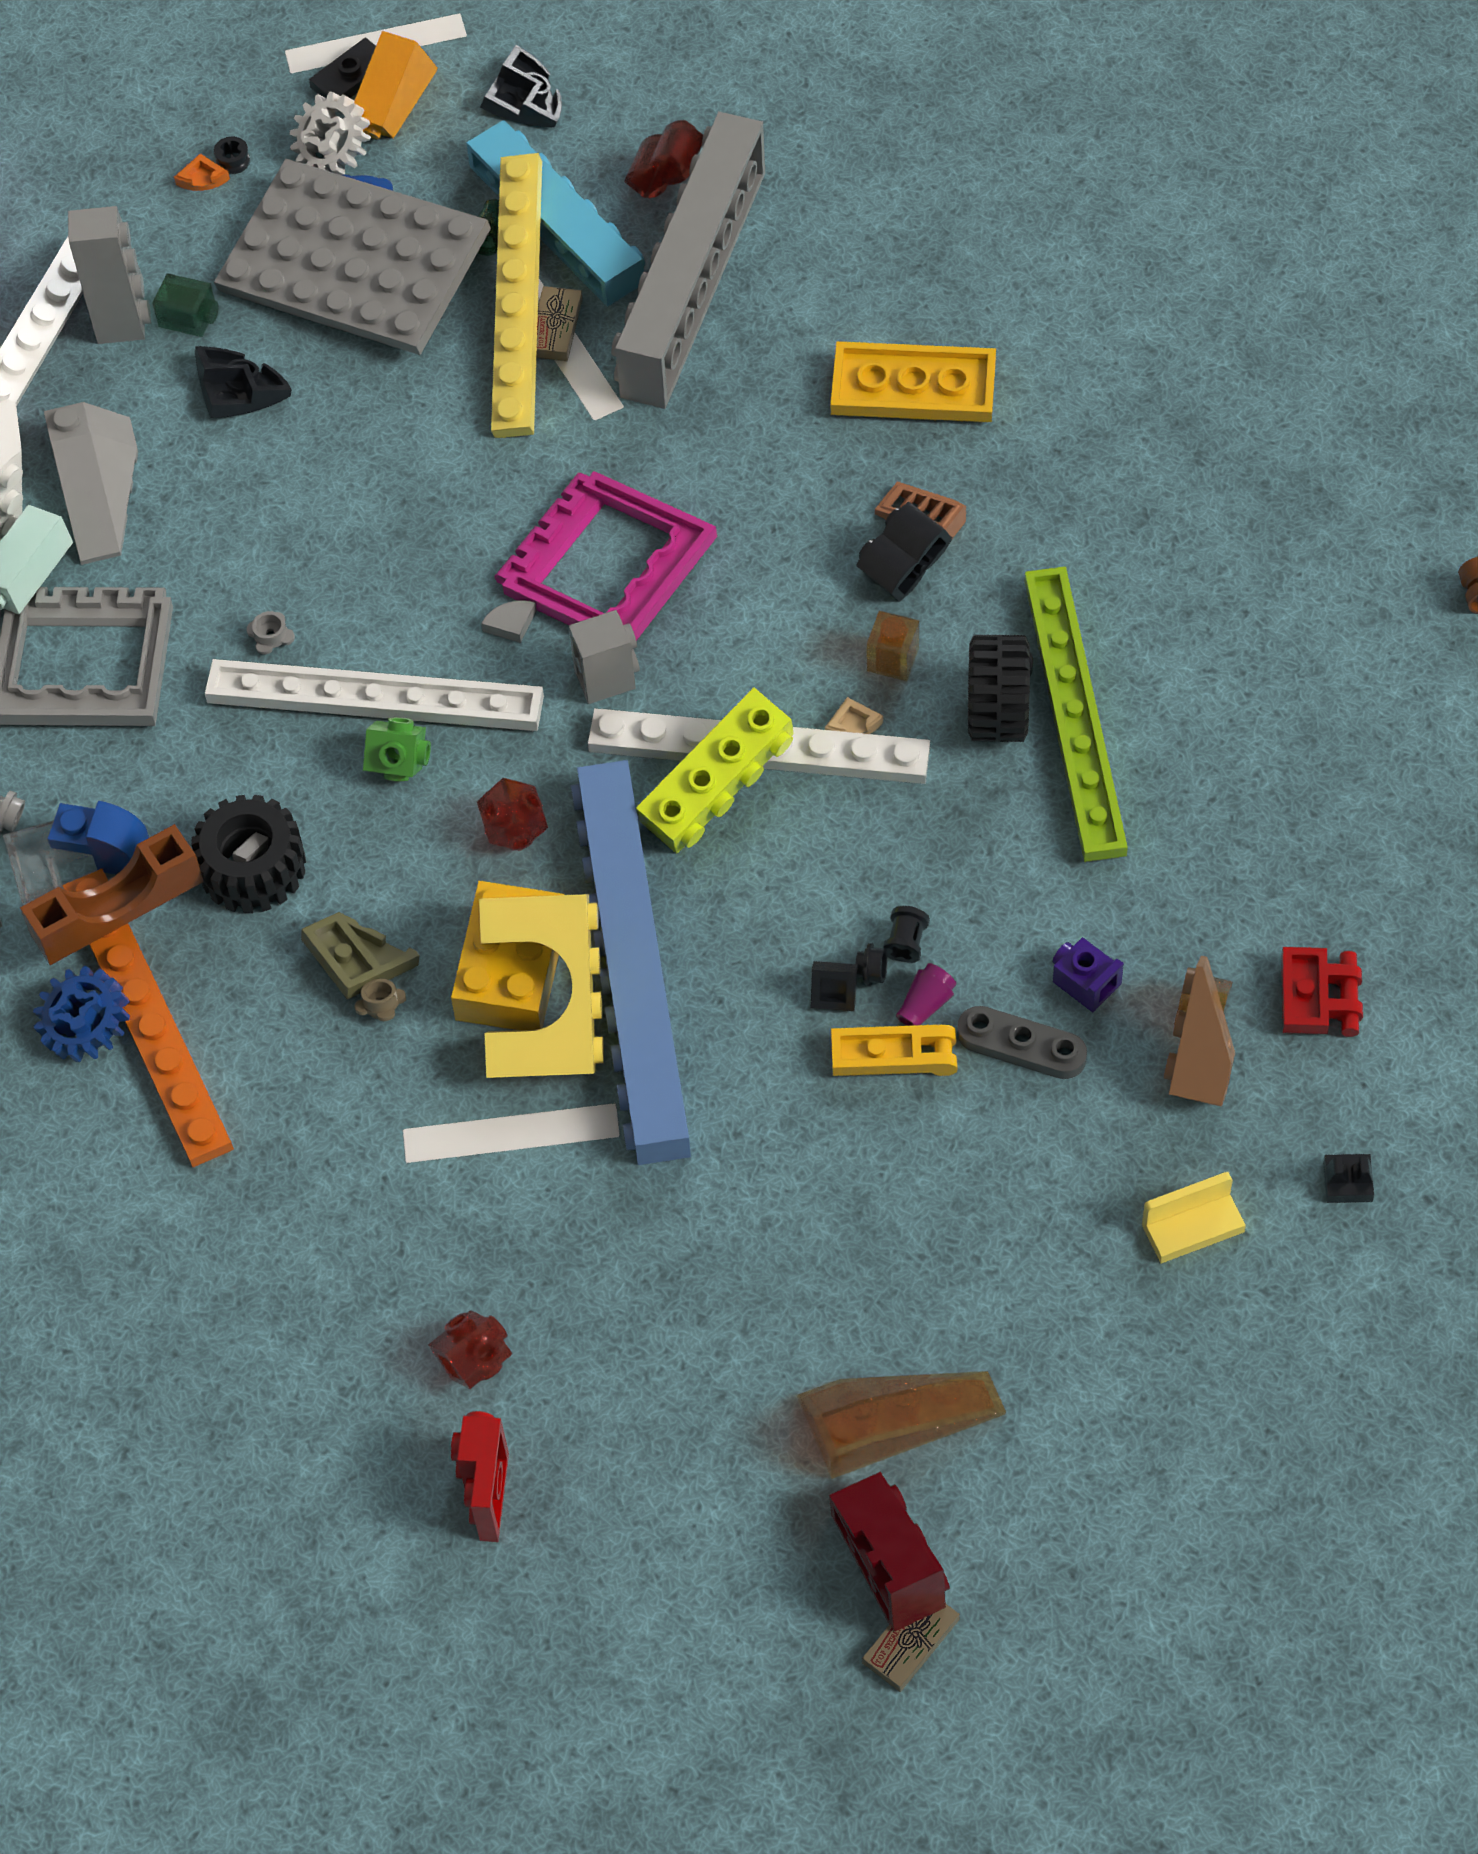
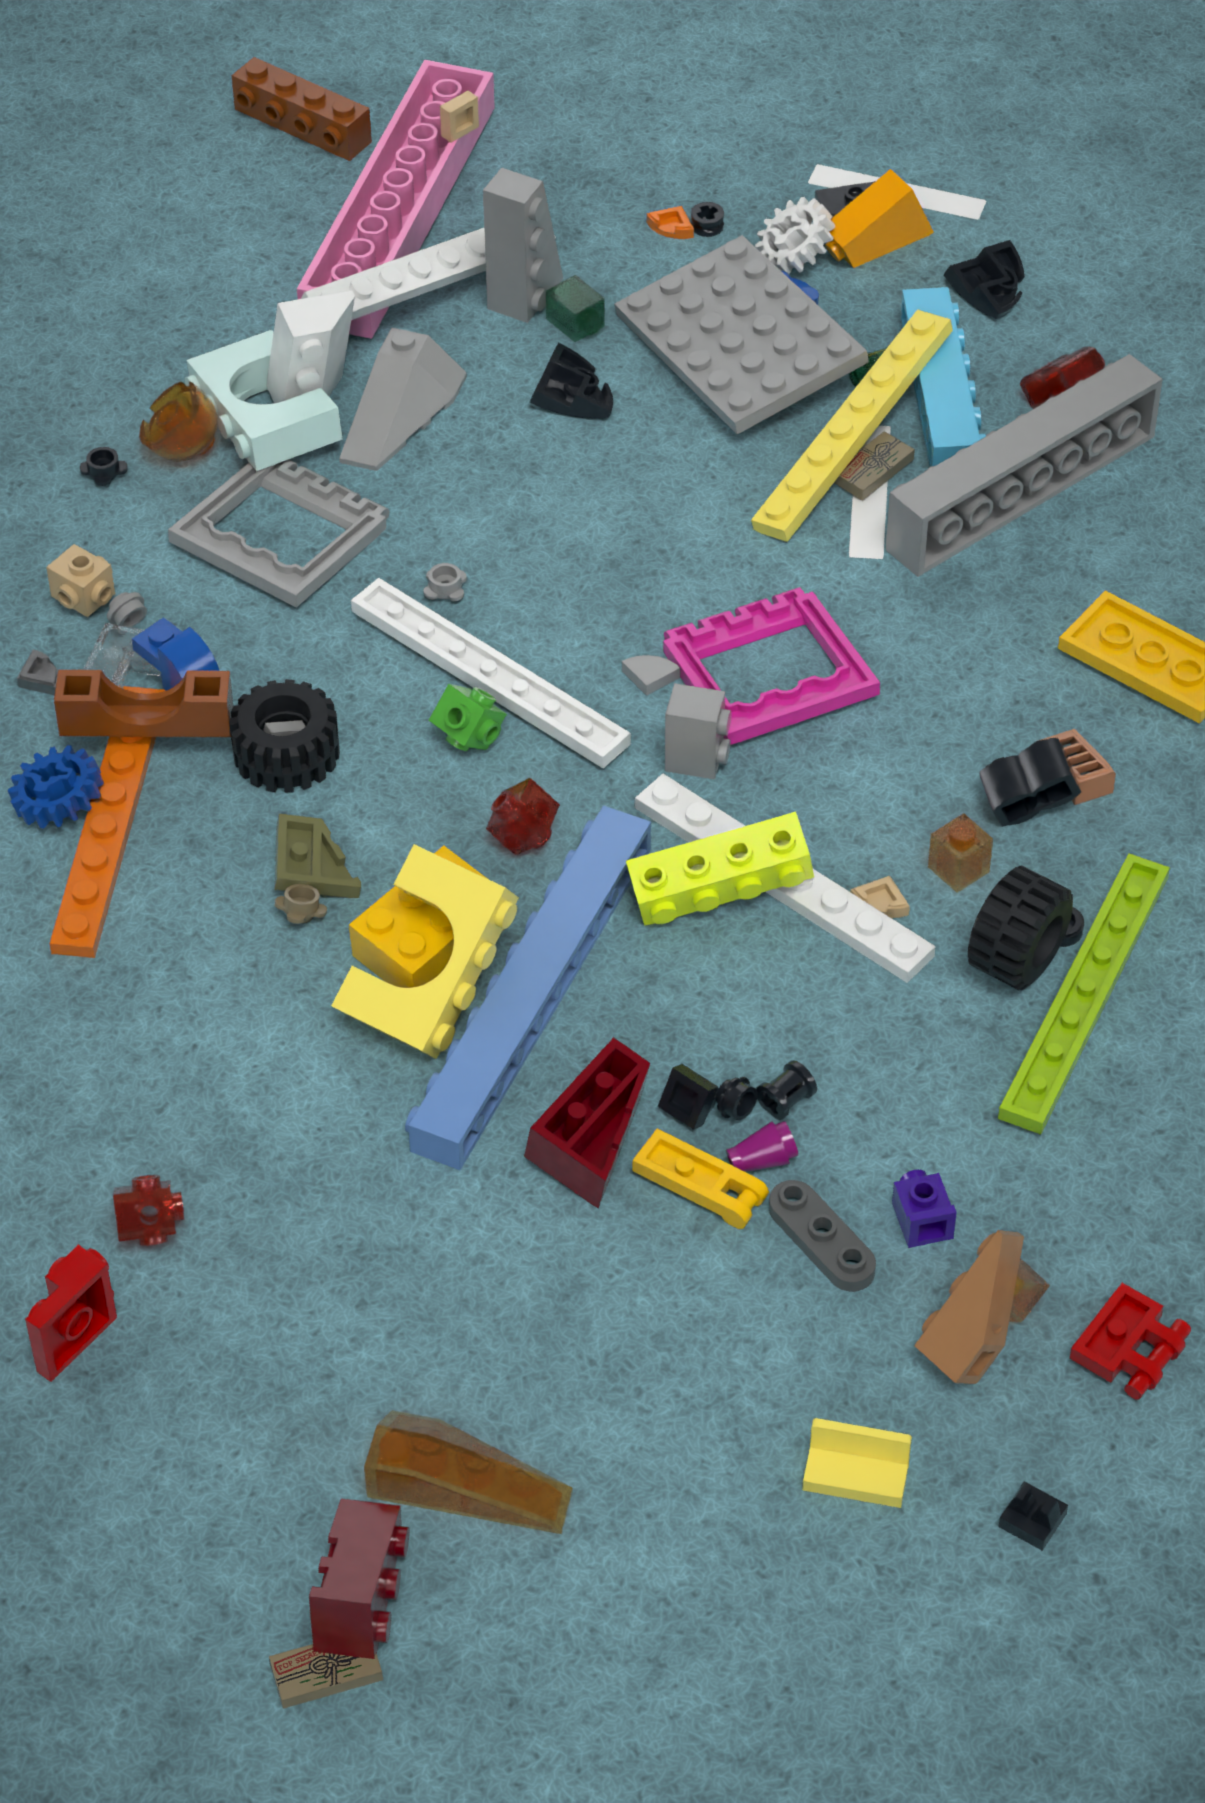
camera: 30 degrees right, 10 degrees down
white sticker [403,1104,619,1163] -> none
none -> dark red wedge [524,1037,651,1209]

